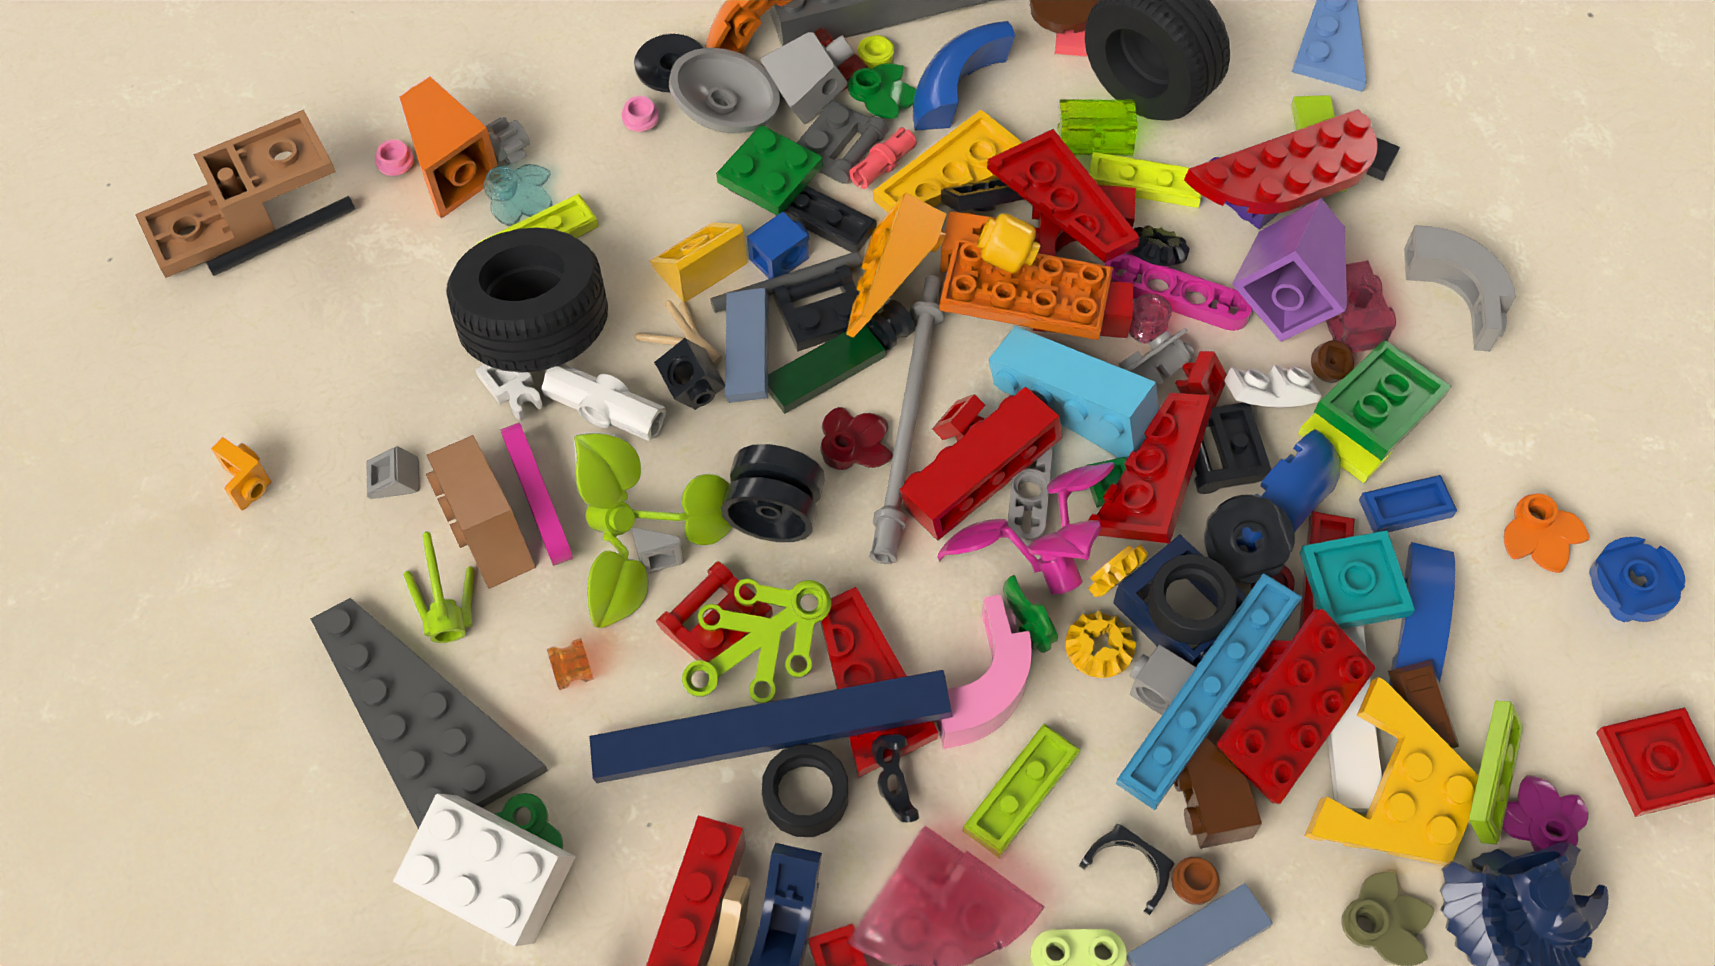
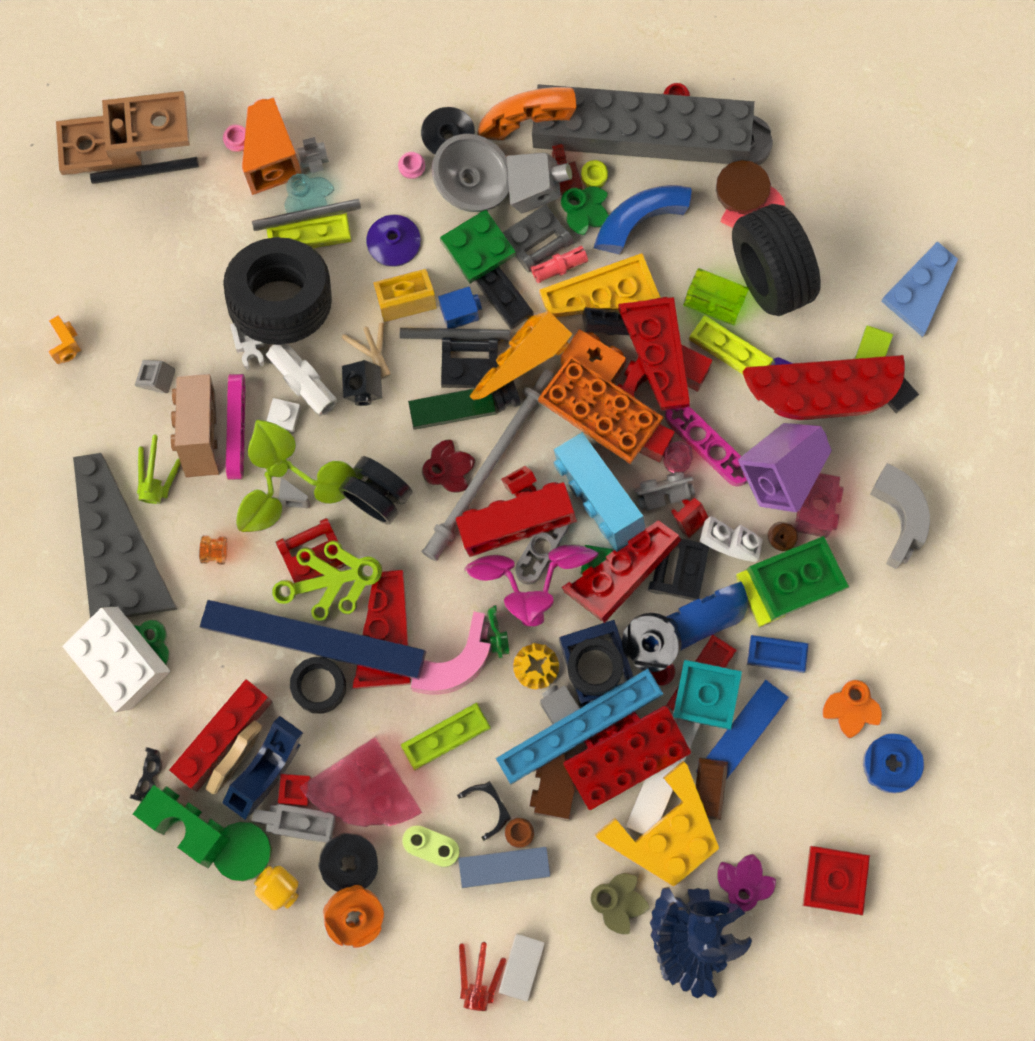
camera: 25 degrees right, 15 degrees up
sand blue tile [725,288,769,403] -> none
black cap [872,734,919,823] -> none
yellow head [976,213,1040,273] -> none
yellow gear [1088,544,1148,597] -> none
black gear [1131,225,1190,266] -> none
lime tile [1469,700,1523,845] -> none
none -> flat silver bar [252,198,361,231]
none -> dark purple dish [366,215,421,267]

